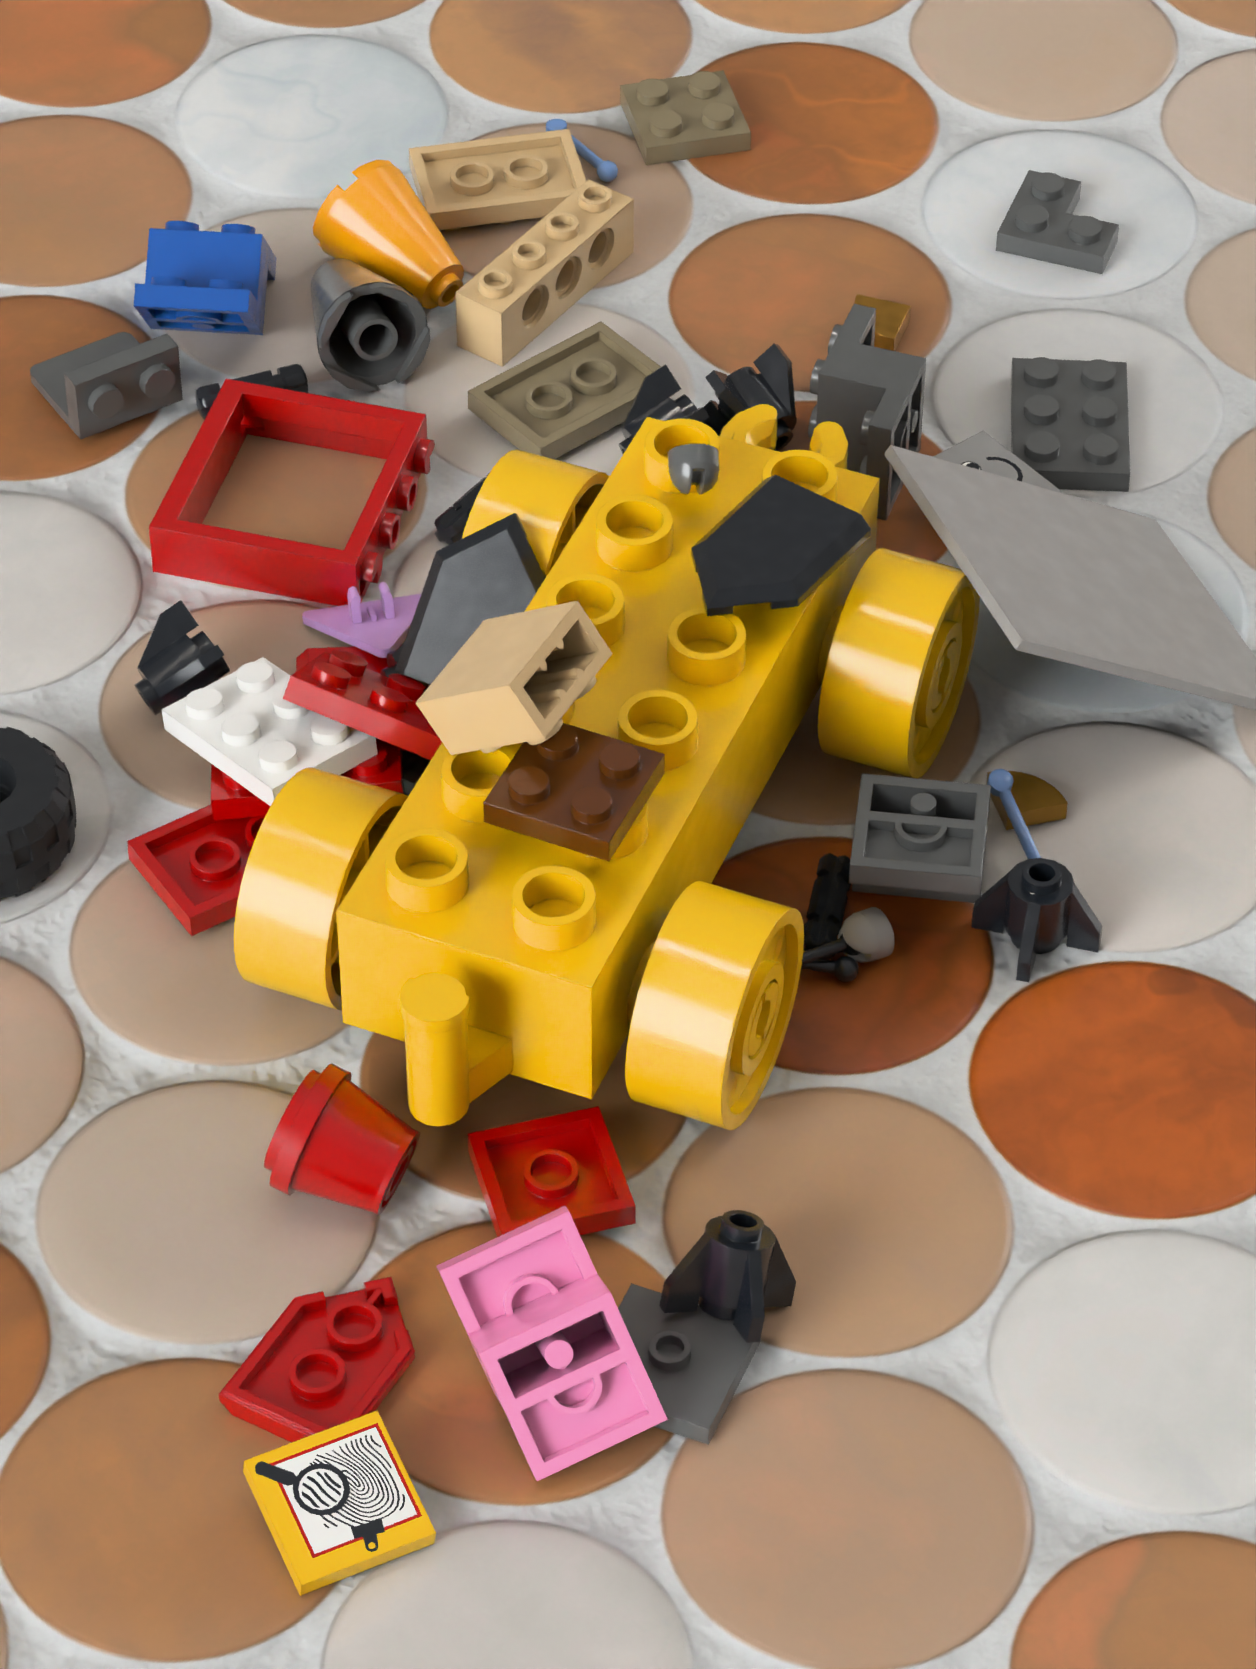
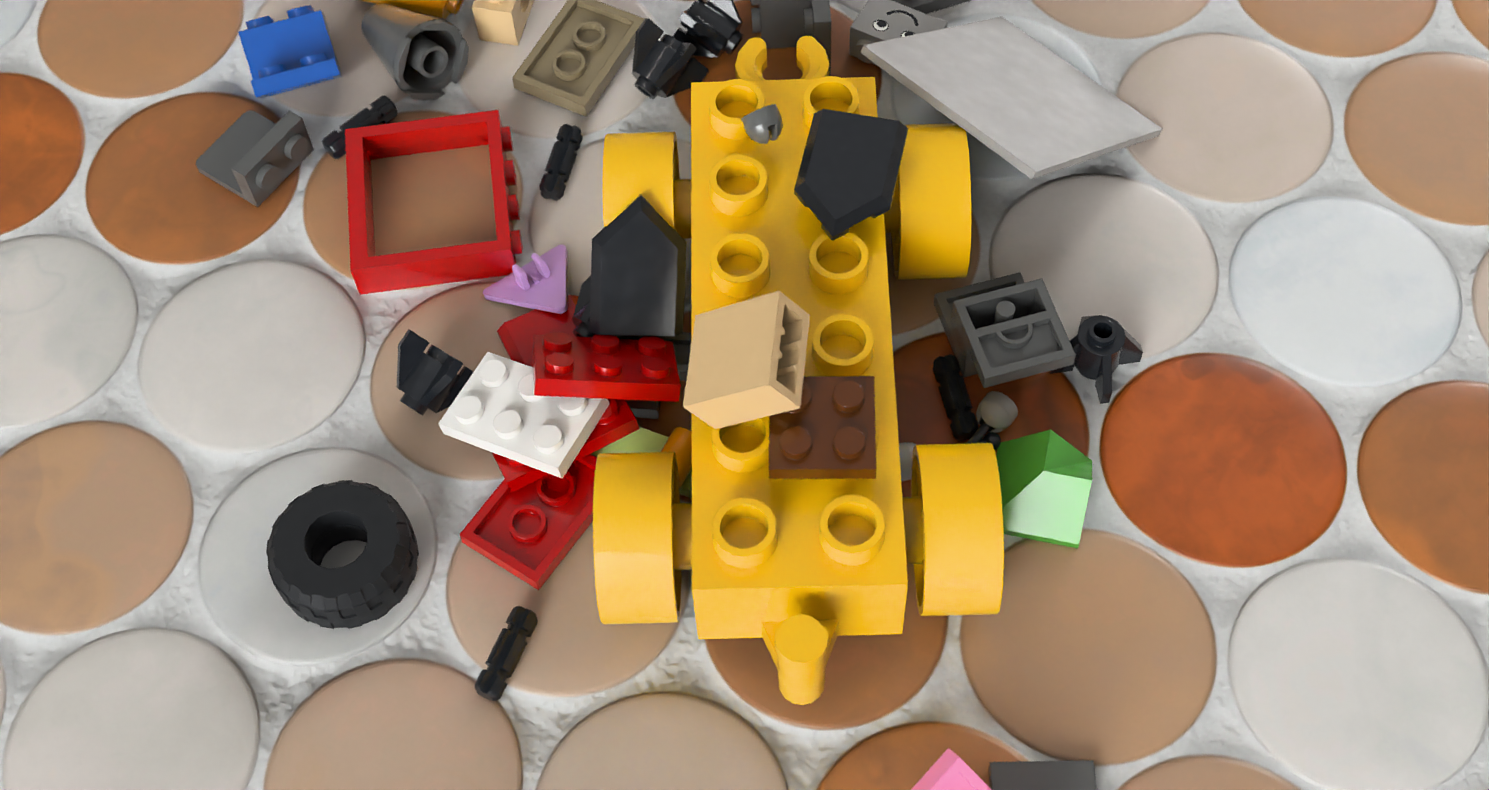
camera: 20 degrees left, 15 degrees up
red piece [264,1063,420,1215] -> none
red plate [468,1106,636,1237] -> none
black brick [659,1210,796,1343] -> none
pearl gold tile [986,771,1068,830] -> none
medium blue hinge [987,769,1041,859] -> none
none -> black axle [474,606,538,701]
none -> bright green slope [996,429,1092,548]

